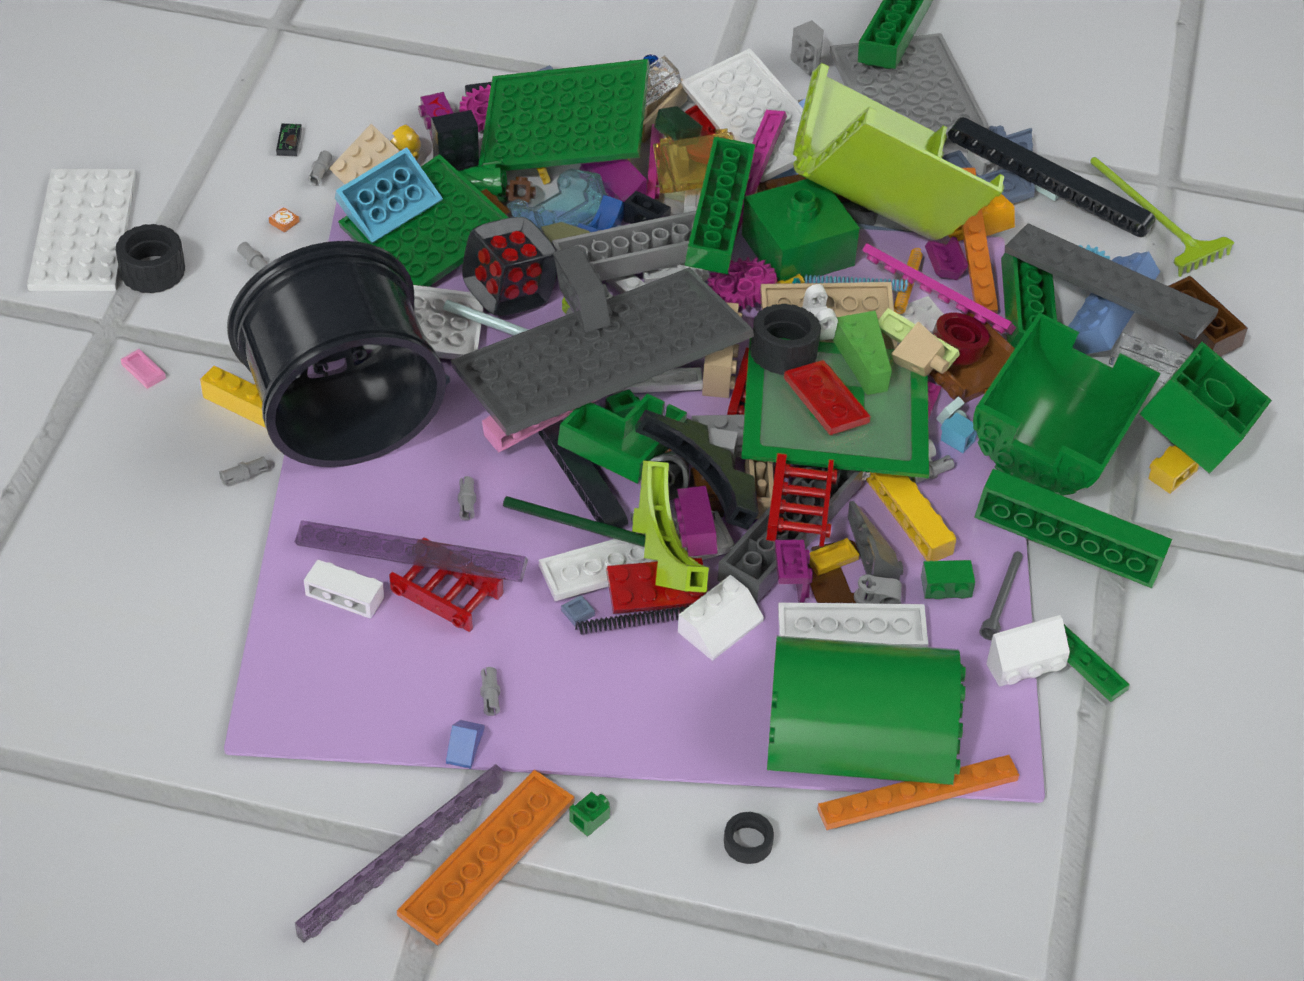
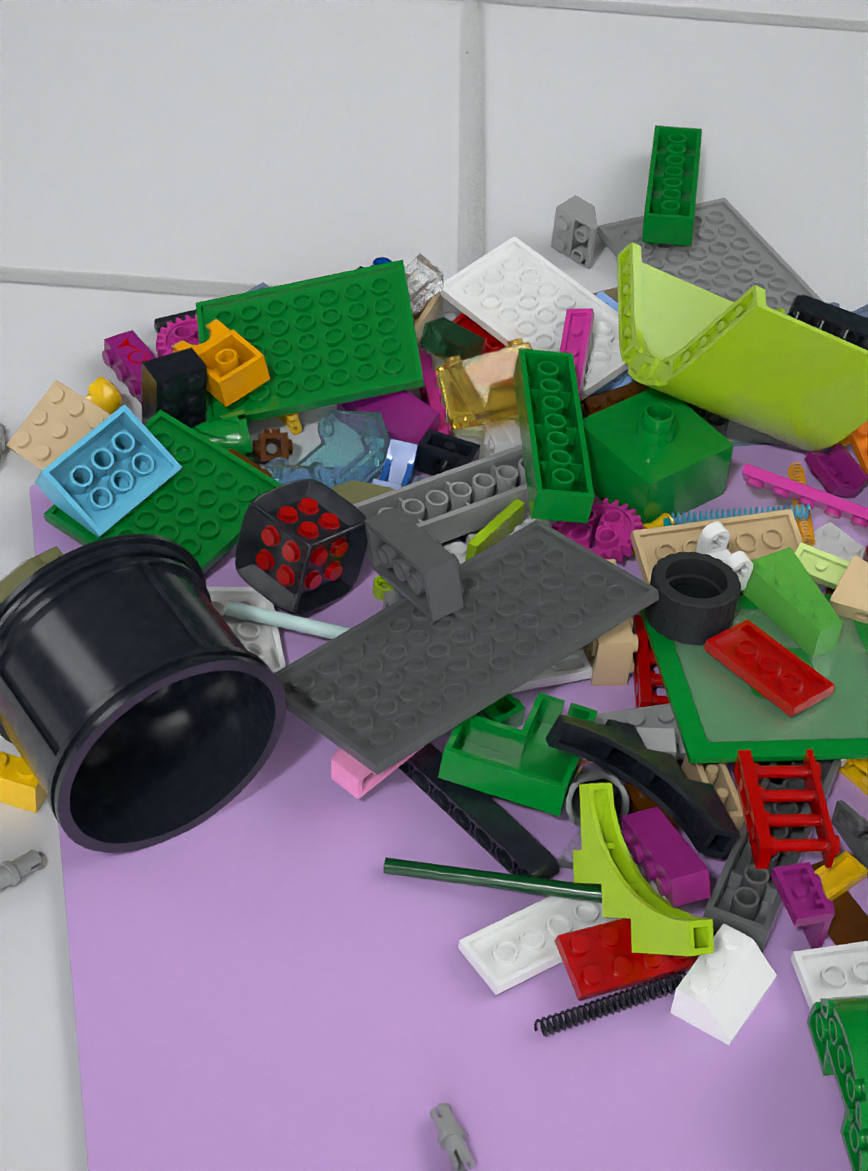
camera: 15 degrees left, 5 degrees down
clear purple plate [294,520,528,582] -> none
white brick [304,560,384,619] -> none
red fence [389,537,503,632] -> none
light grey pin [457,476,476,520] -> none
sand blue tile [561,595,595,626] -> none
none -> light orange brick [171,319,270,407]
none -> lime tile [465,498,525,561]

